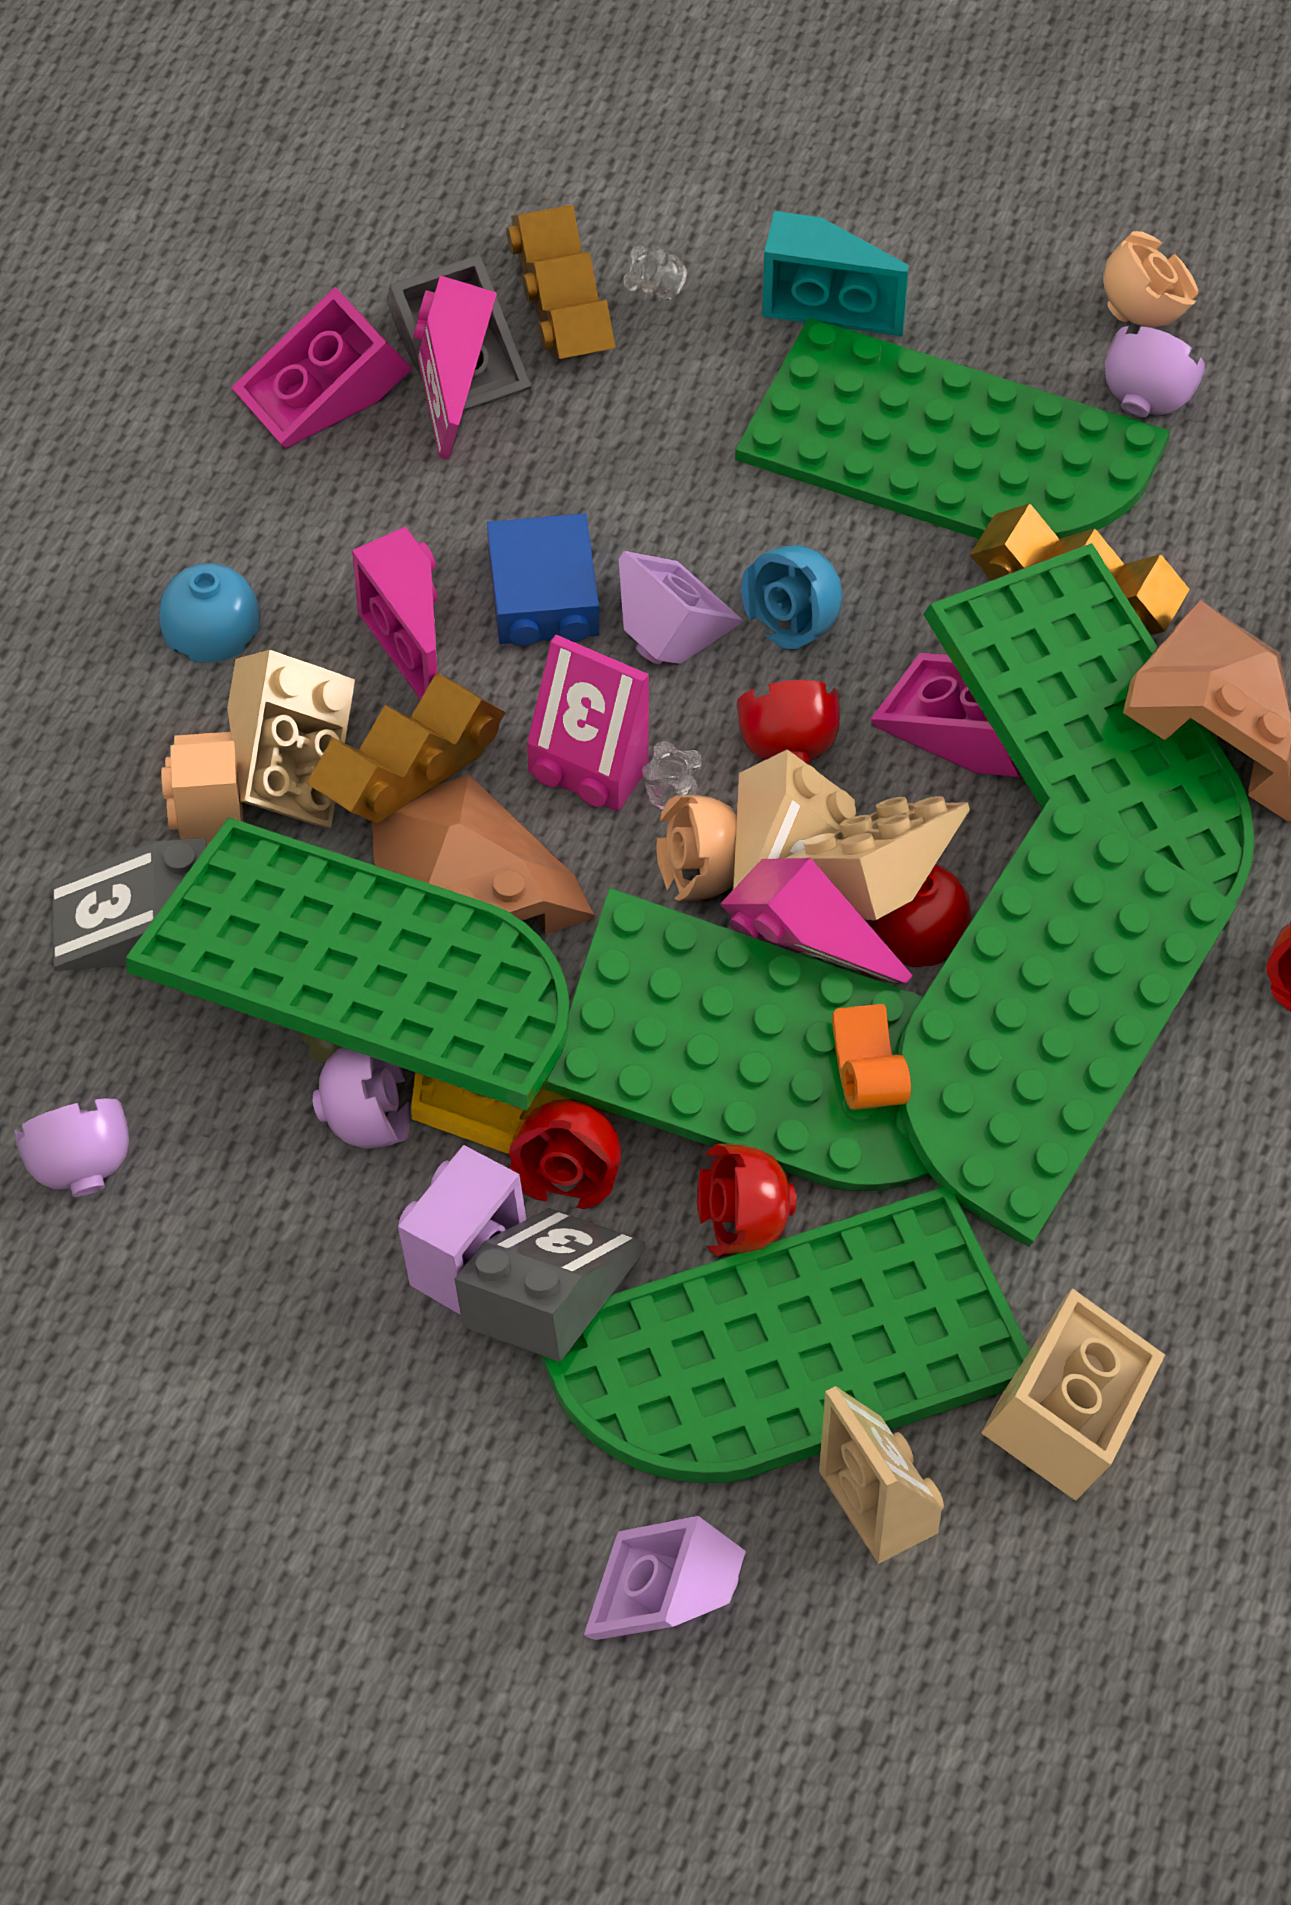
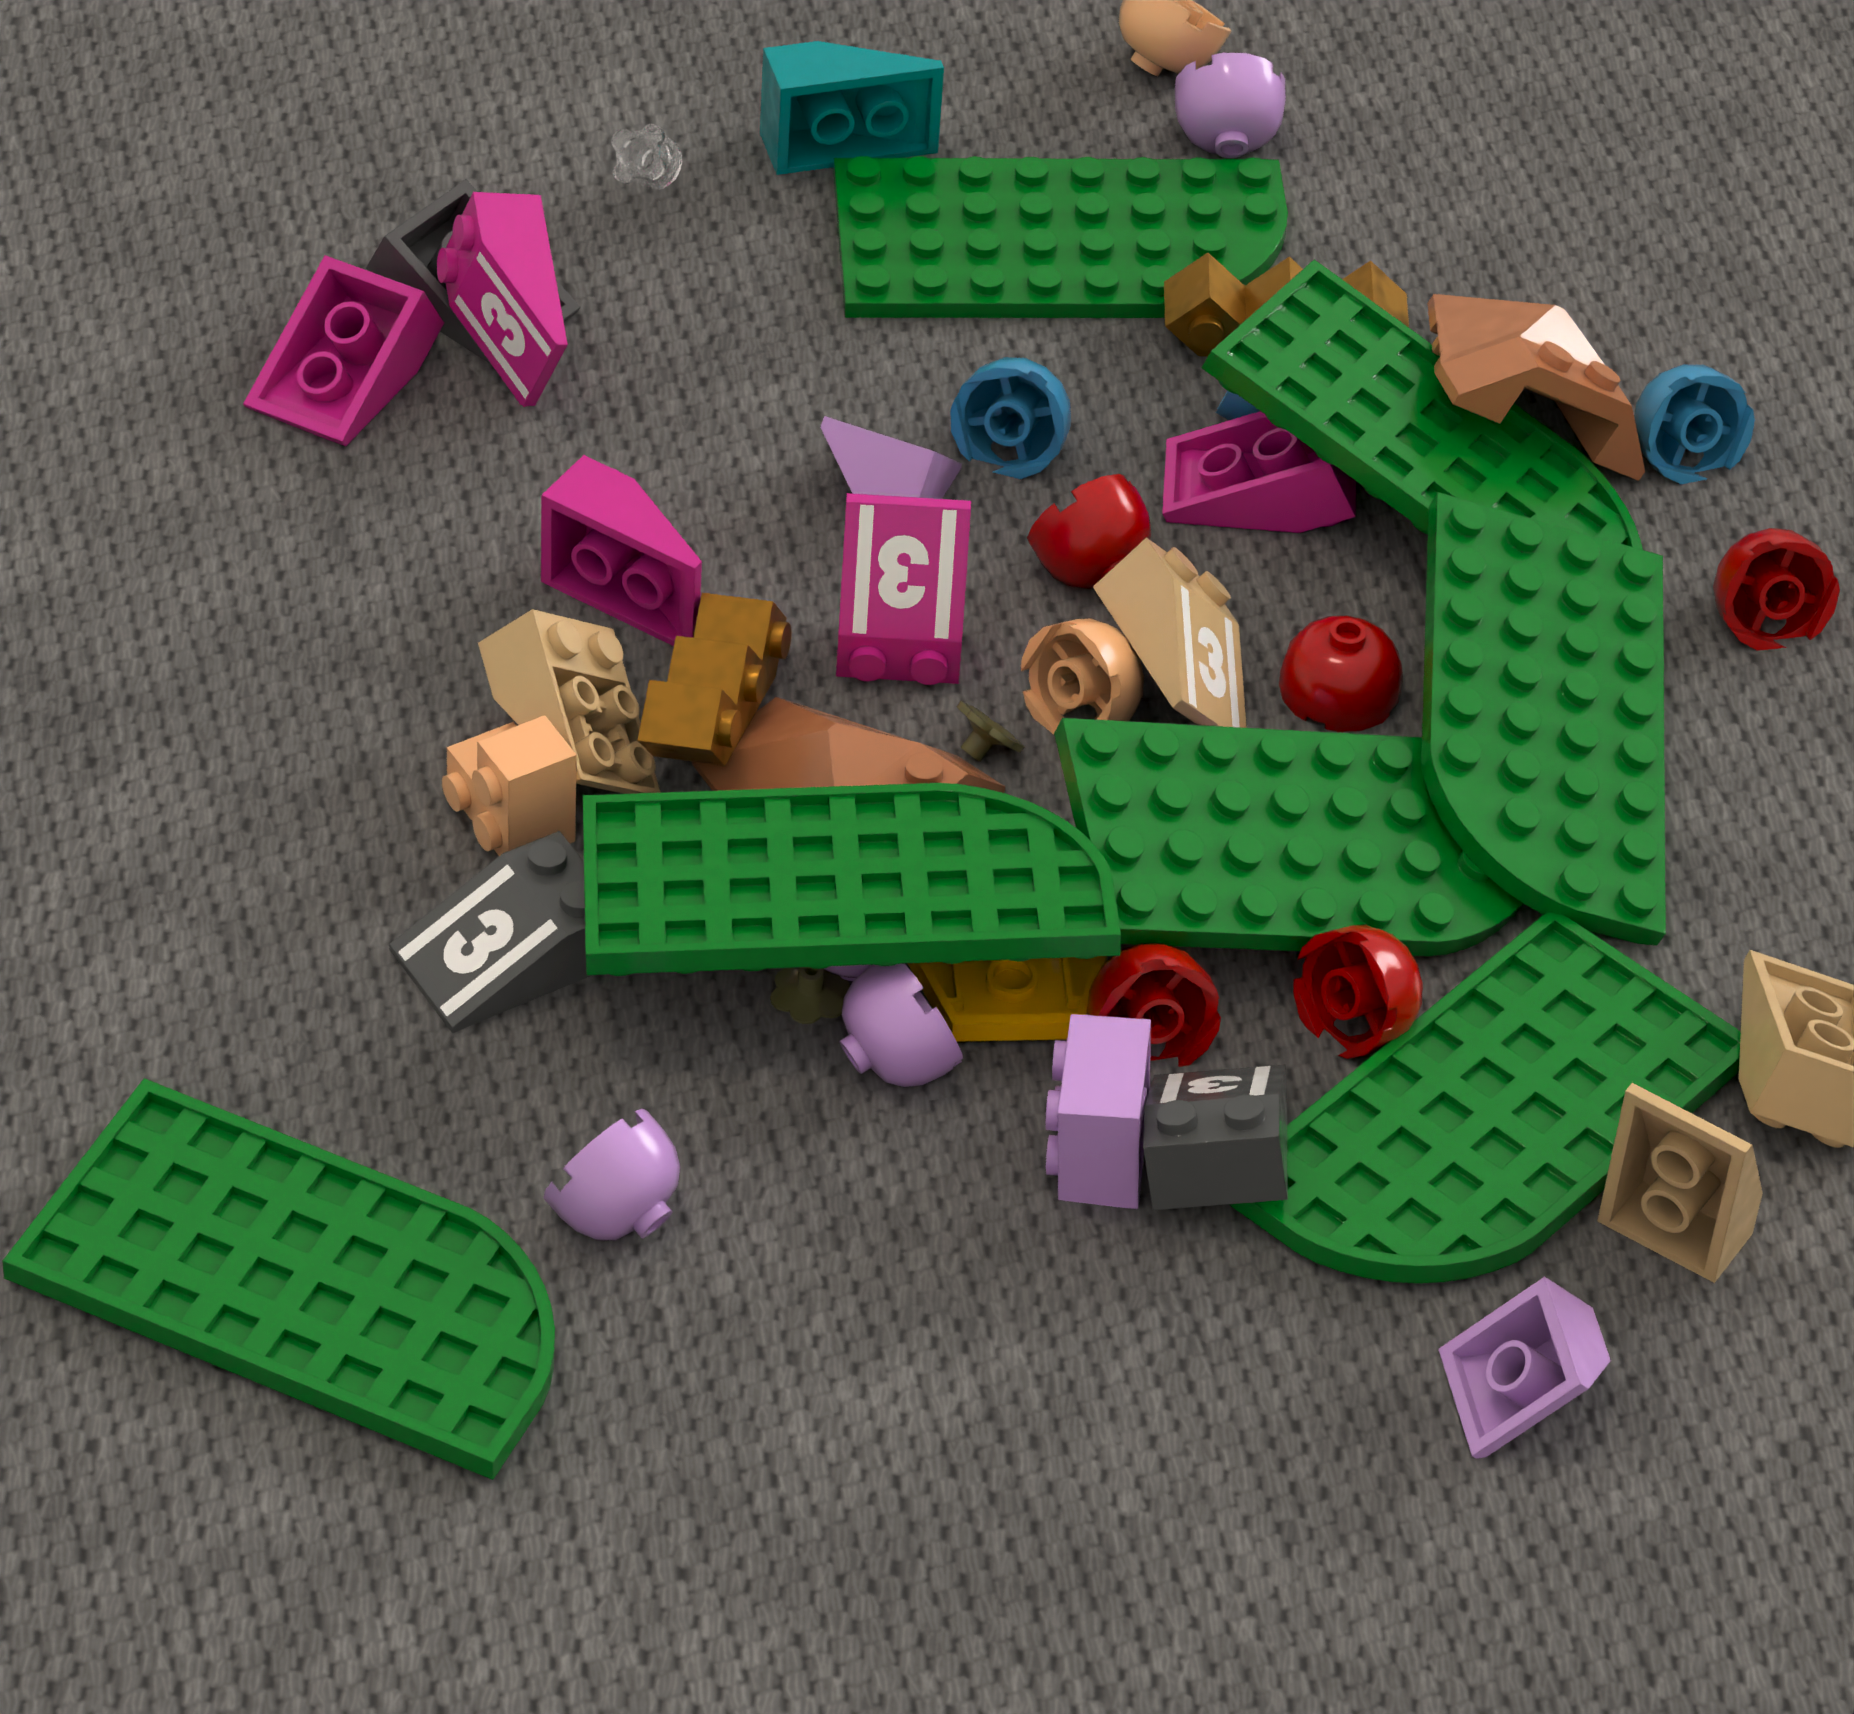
camera: 30 degrees left, 10 degrees down
dark azure cylinder [159,563,260,662] -> none
blue brick [487,513,599,646] -> none
pearl gold brick [506,205,615,359] -> none
clear brick [642,741,702,809] -> none
dark pink slope [720,858,913,983] -> none
tan slope [786,796,970,920] -> none
orange panel [832,1004,911,1110] -> none
none -> olive plant [956,700,1025,762]

